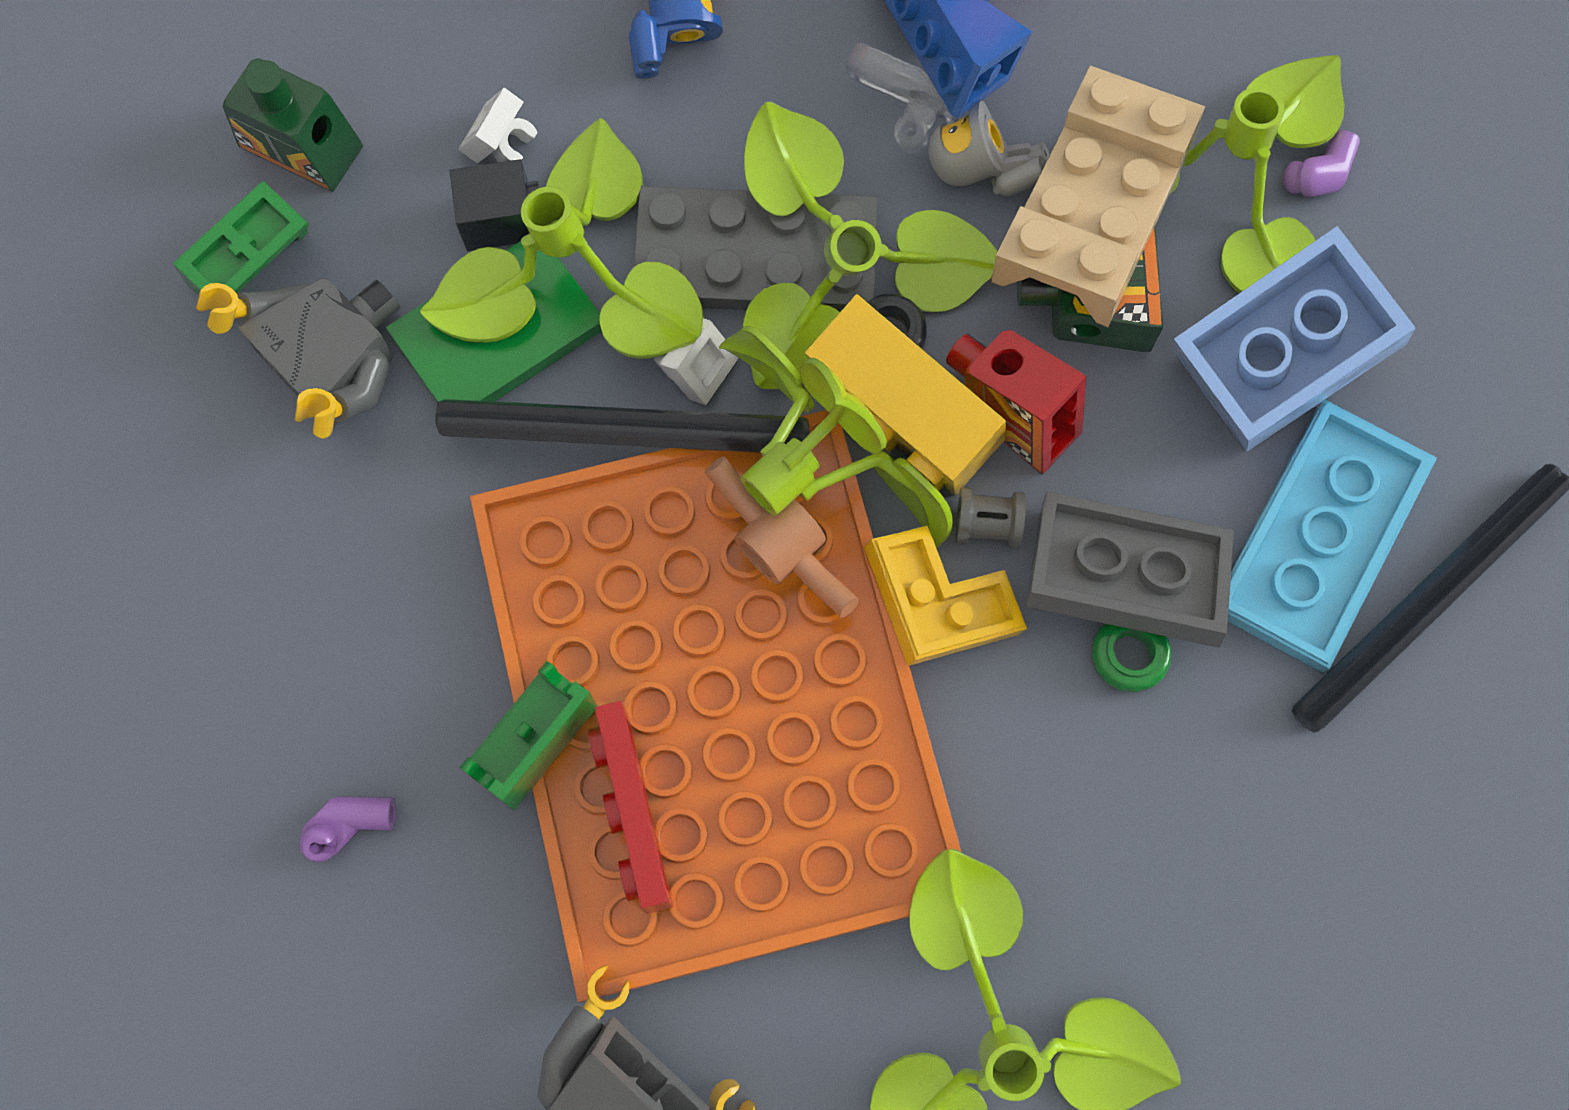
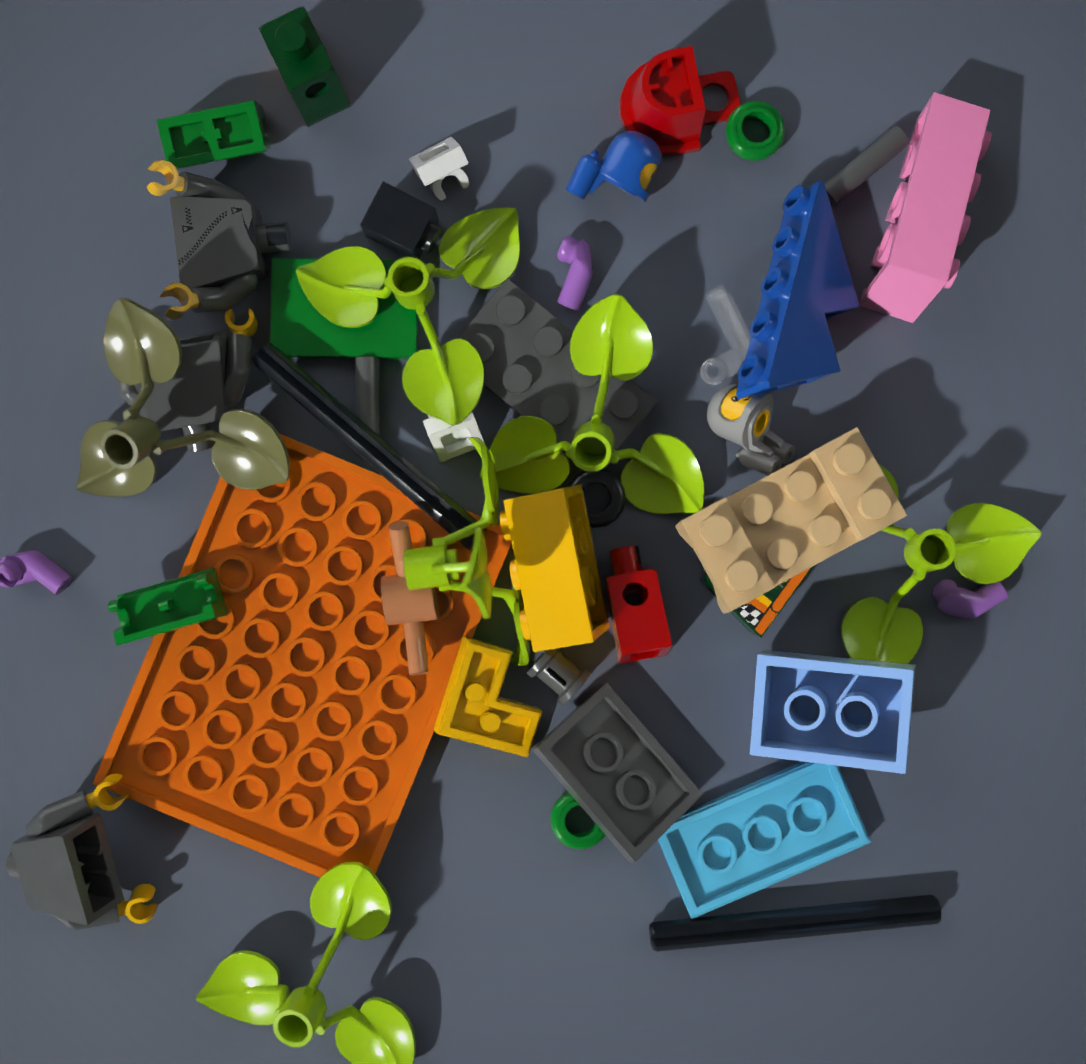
camera: 30 degrees right, 15 degrees up
red plate [588,701,673,914] -> none
none -> olive plant [76,298,290,497]
none -> dark grey torso [116,308,258,452]
none -> dark grey piece [355,357,380,456]
none -> medium lavender arm [557,236,593,310]

